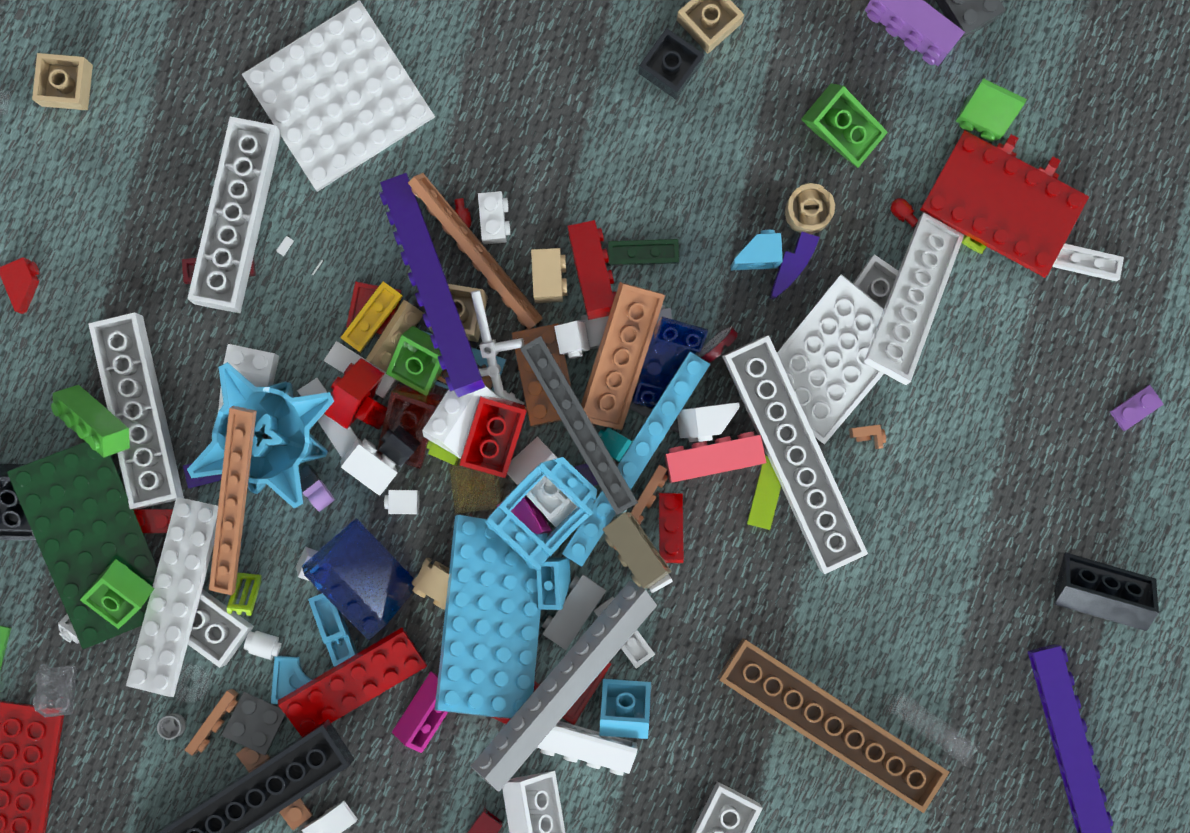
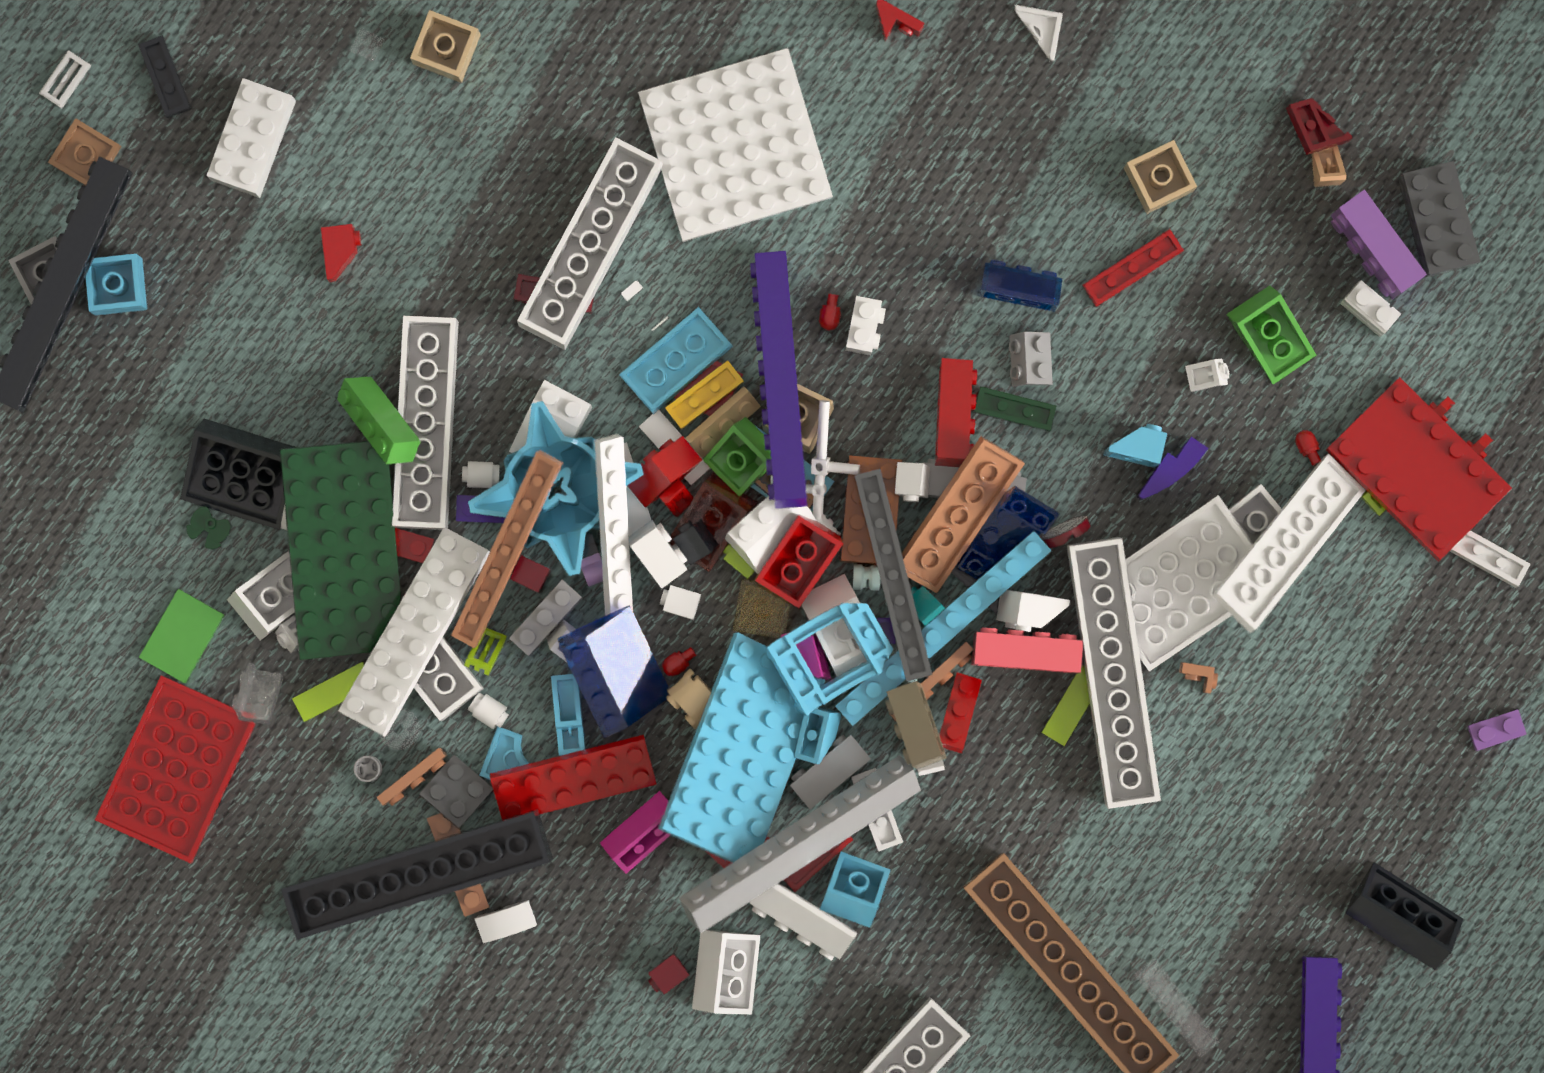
camera: 15 degrees right, 0 degrees up
bright green slope [80,559,155,629] -> none
nougat plate [408,173,543,329] -> none
tan brick [531,248,568,303] -> none
black brick [638,28,705,99] -> none
tan brick [785,183,835,234] -> none
bright green slope [956,78,1027,142] -> none
none -> white slope [227,551,295,641]
none -> lime tile [292,662,364,722]
none -> white brick [462,461,499,488]
none -> light grey brick [509,580,583,657]
none -> dark red brick [510,555,551,593]
none -> white plate [595,434,634,641]
none -> medium azure tile [619,307,733,414]
none -> red cylinder [662,647,697,677]
none -> light aqua wheel [853,564,880,591]
none -> clear blue slope [978,260,1063,312]
none -> light grey bracket [1009,332,1053,387]
none -> red tile [1082,229,1184,307]
none -> white bracket [1185,359,1229,392]
none -> white brick [1340,280,1401,337]

